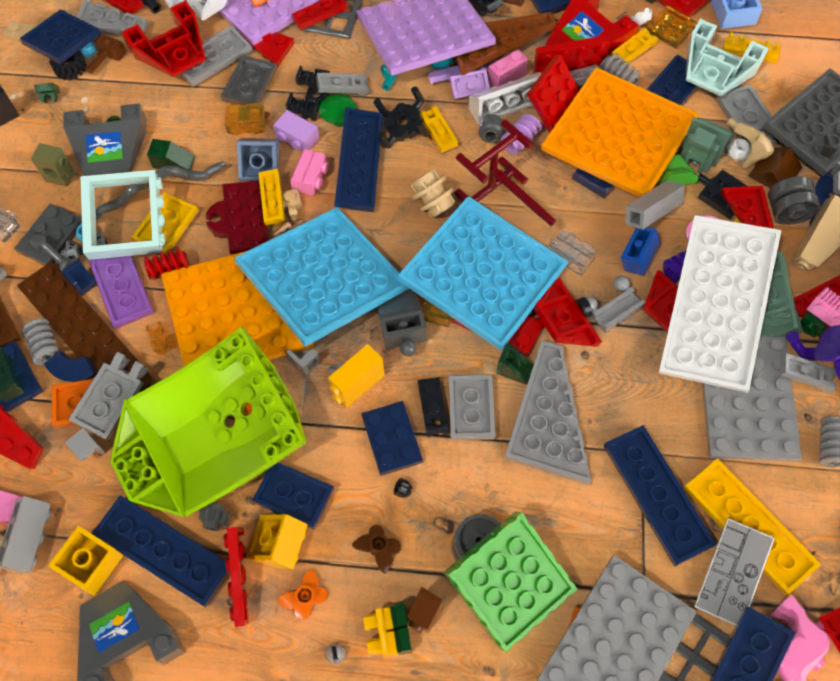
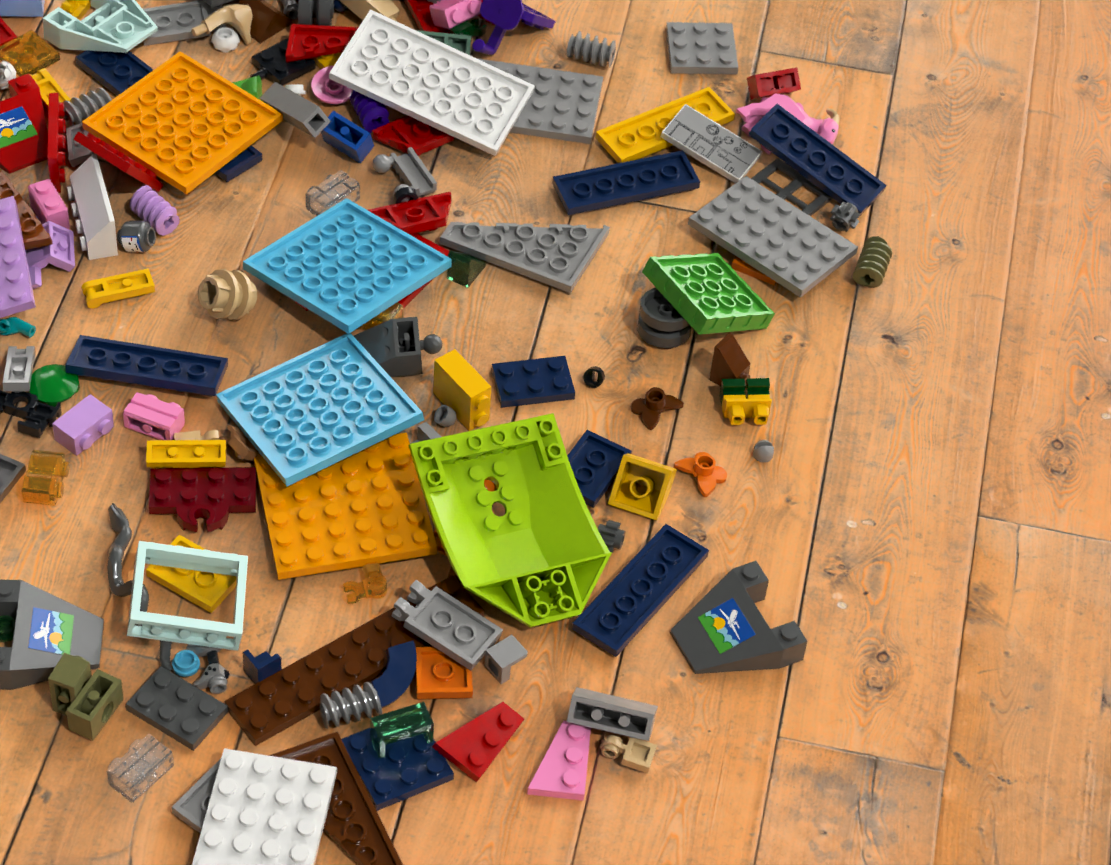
camera: 90 degrees left, 15 degrees down
dark grey bar [29,233,74,274] -> none
yellow brick [48,525,124,596] -> none
medium lavender tile [89,256,154,329] -> none
red piece [144,246,190,280] -> none
dark green slope [147,139,195,170] -> none
red wing [224,527,248,627] -> none
sand blue slope [237,138,280,181] -> none
black plate [373,86,429,149] -> none
black plate [418,377,449,438] -> none
light grey plate [449,375,495,440] -> none
dark red piece [455,119,556,226] -> none
sand green piece [680,117,734,174] -> none
light grey plate [780,353,836,393] -> none
none -> olive brick [66,669,124,741]
none -> white plate [285,84,306,96]

